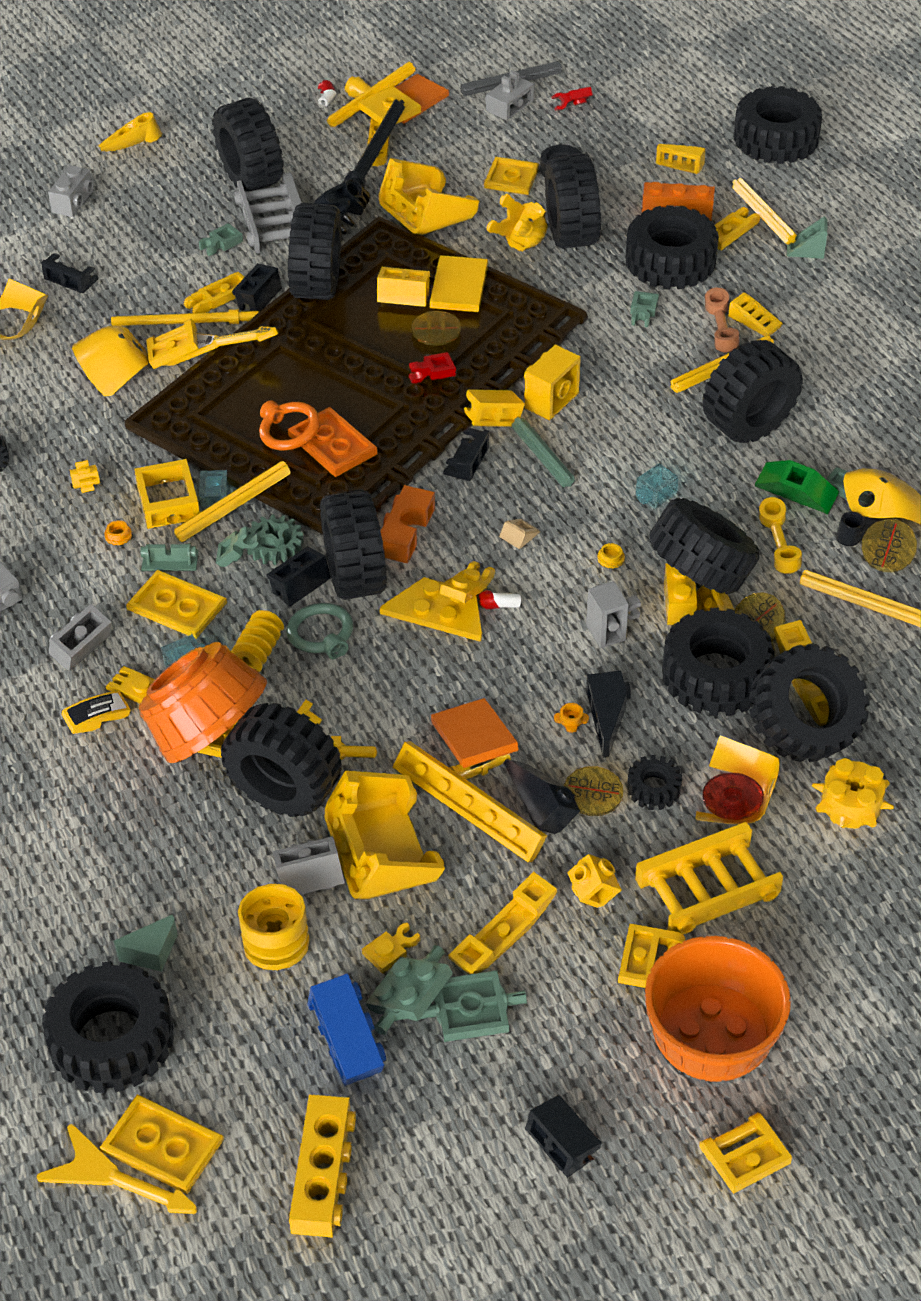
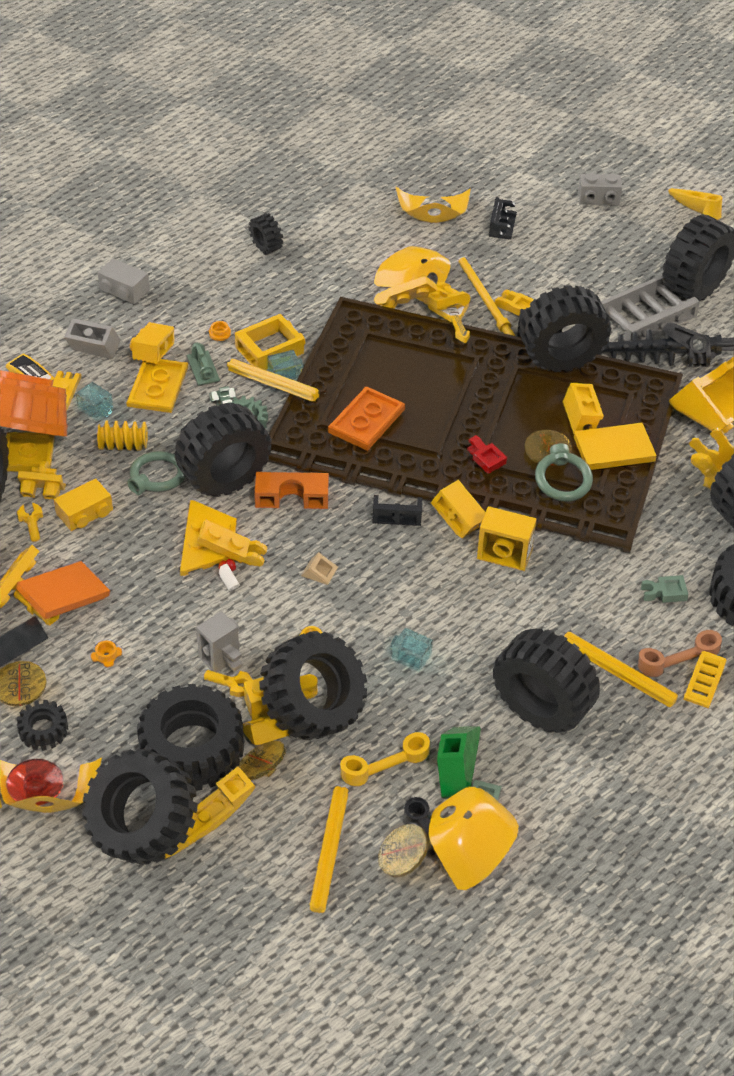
camera: 70 degrees right, 0 degrees up
yellow gear [69,460,100,493] -> none
sand green plate [199,223,243,256] -> none
orange piece [259,400,320,451] -> none
sand green axle [512,417,575,487] -> none
black slope [586,670,631,758] -> none
yellow brick [812,758,894,829] -> none
none -> yellow brick [54,478,113,531]
none -> yellow brick [130,322,174,364]
none -> yellow bar [204,670,253,697]
none -> yellow hinge [374,276,437,309]
none -> sand green piece [535,443,593,501]

